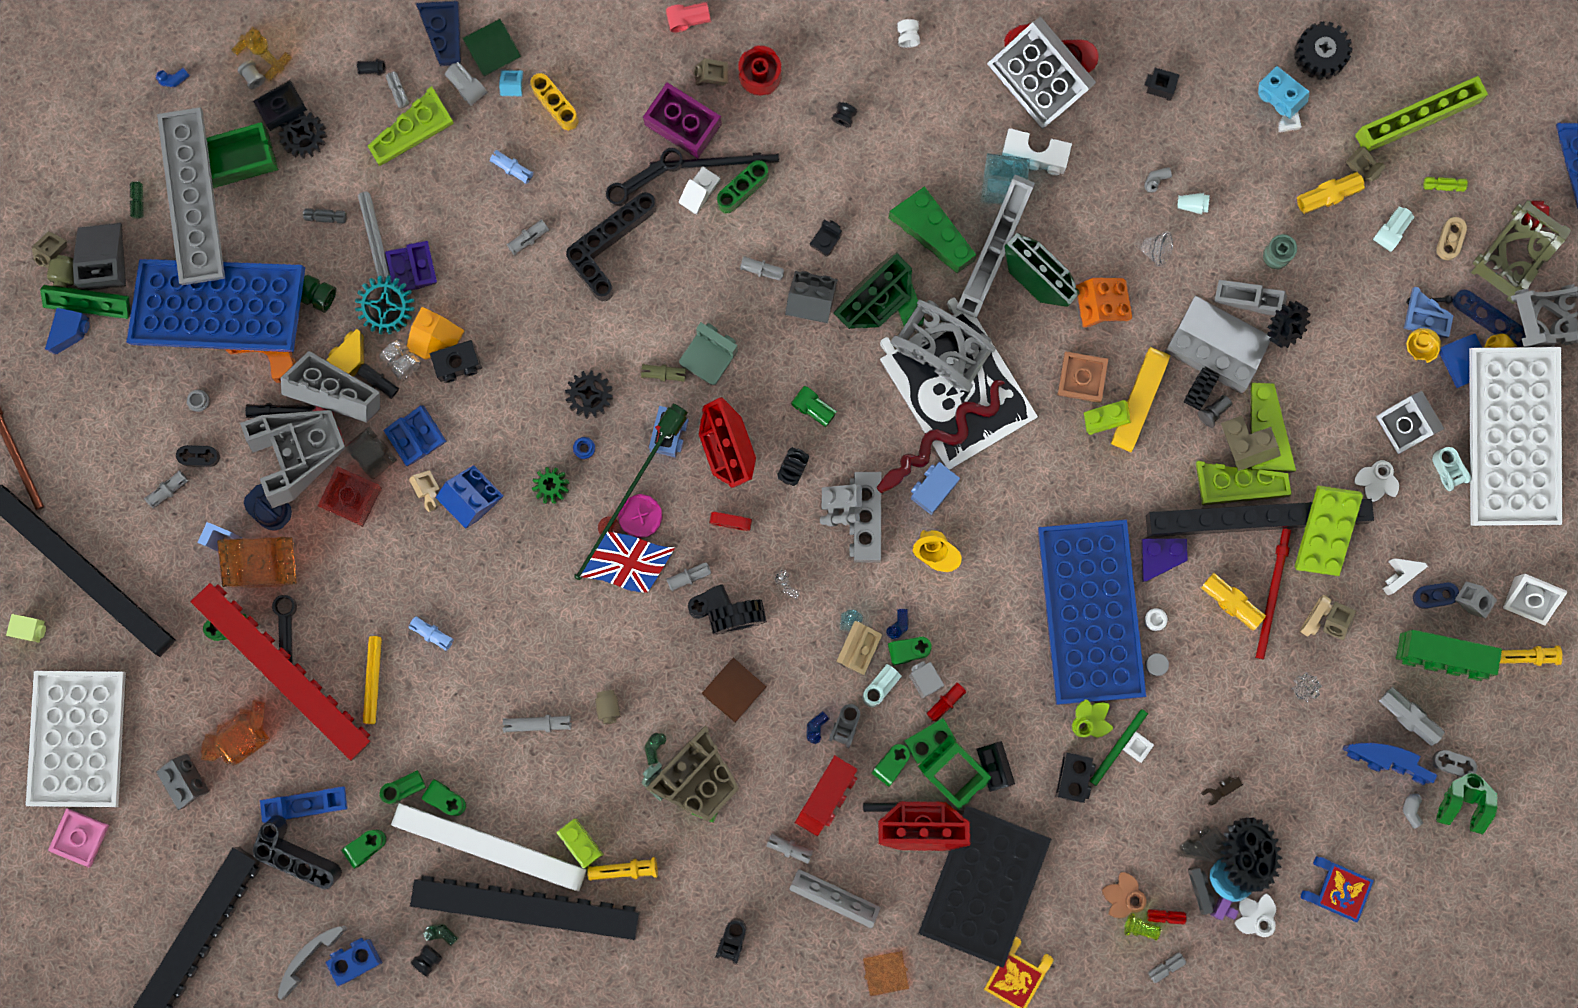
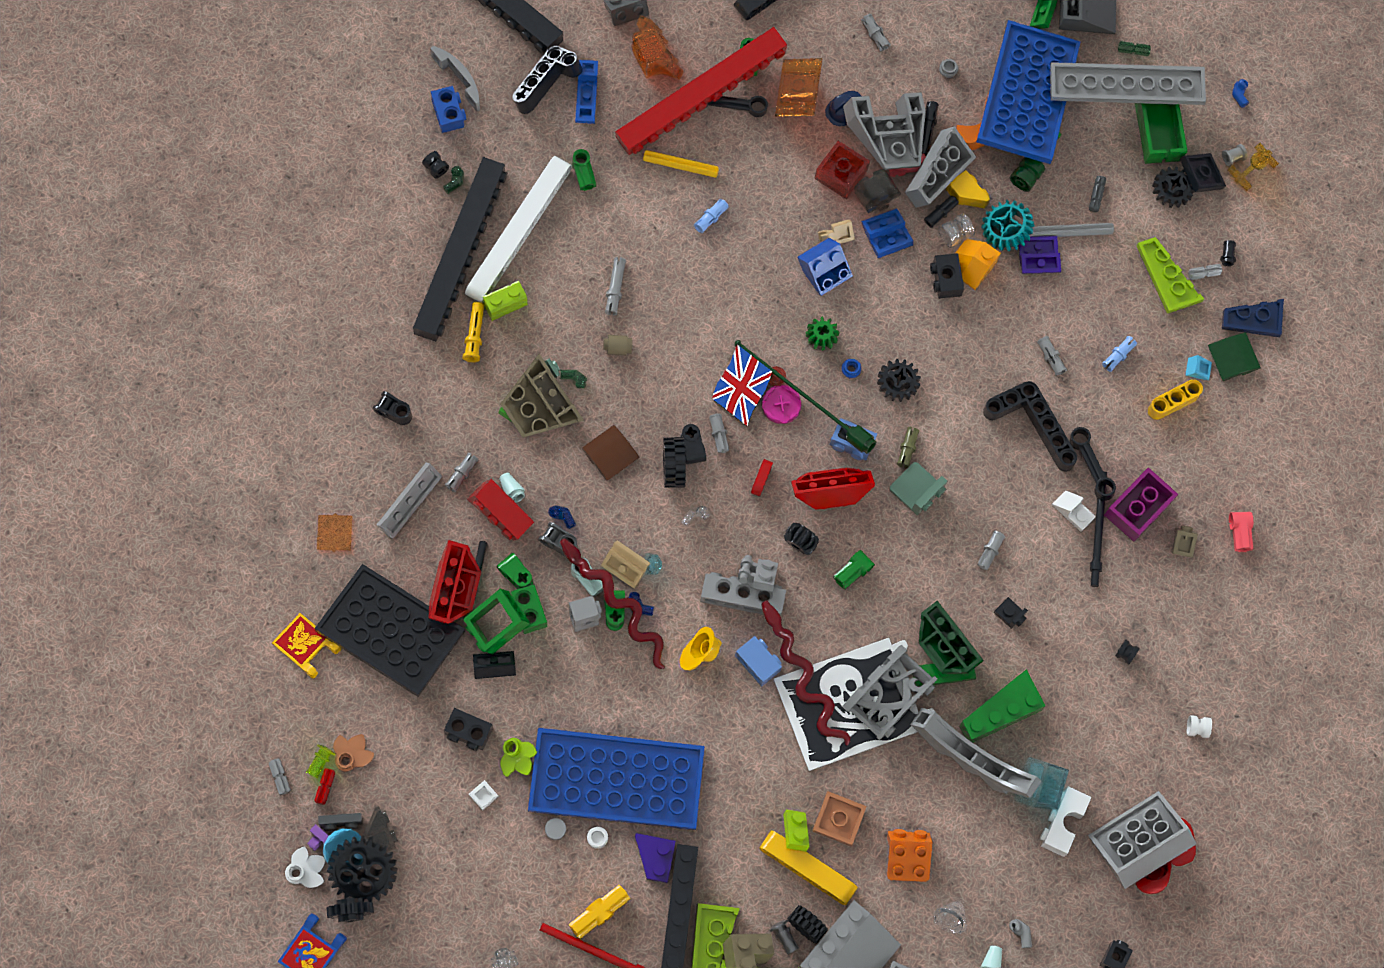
camera: 90 degrees right, 10 degrees down
black beam [176,445,220,467] -> none
light blue panel [197,522,242,551] -> none
green piece [341,829,386,869] -> none
green piece [421,779,466,816] -> none
light grey piece [445,62,487,106] -> none
green beam [717,160,769,213] -> none
red brick [738,45,782,96] -> none
dark grey slope [785,271,838,323] -> none
red axle [927,682,967,722] -> none
dark green wedge [1004,233,1080,307] -> none
green bar [1089,709,1148,786] -> none
dark brown plate [1201,776,1243,806] -> none
none -> black gear [326,897,374,923]
none -> light aqua cone [499,473,525,503]
none -> dark red animal [560,539,665,669]

